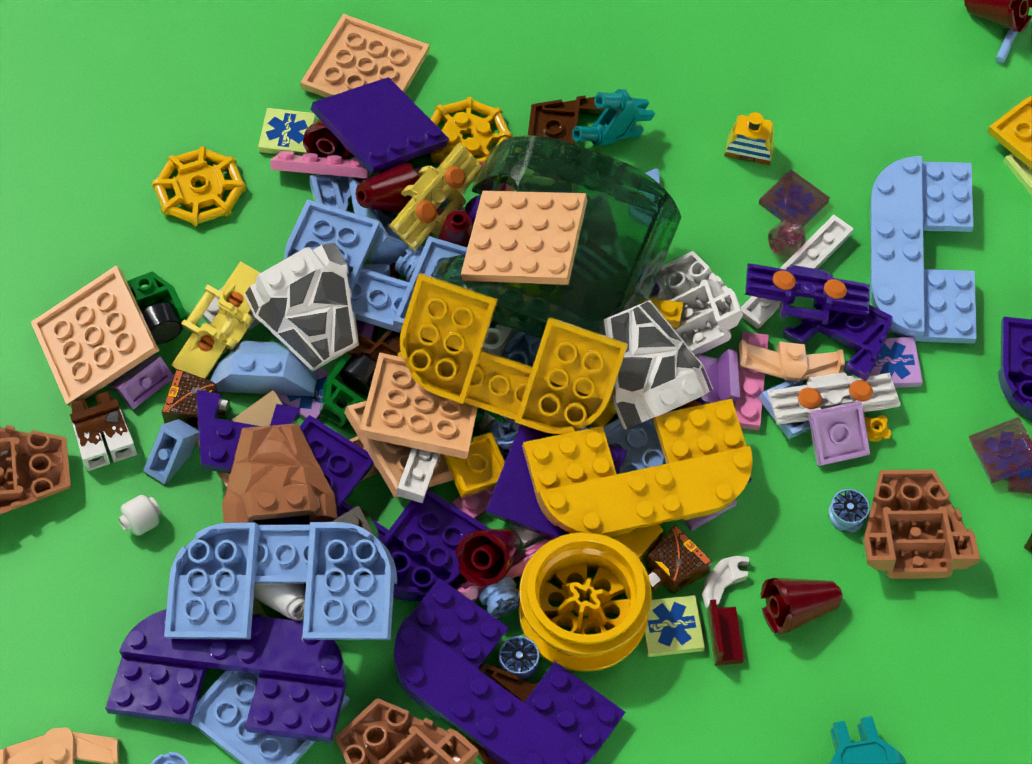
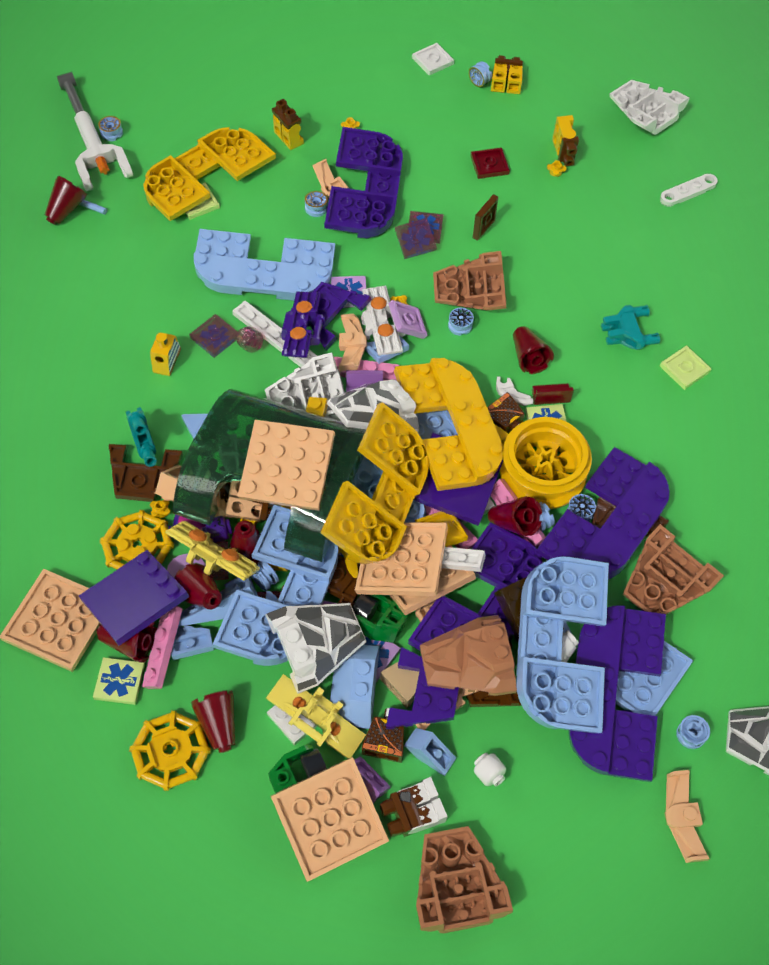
camera: 90 degrees left, 0 degrees up
none -> dark red cone [191,690,235,753]

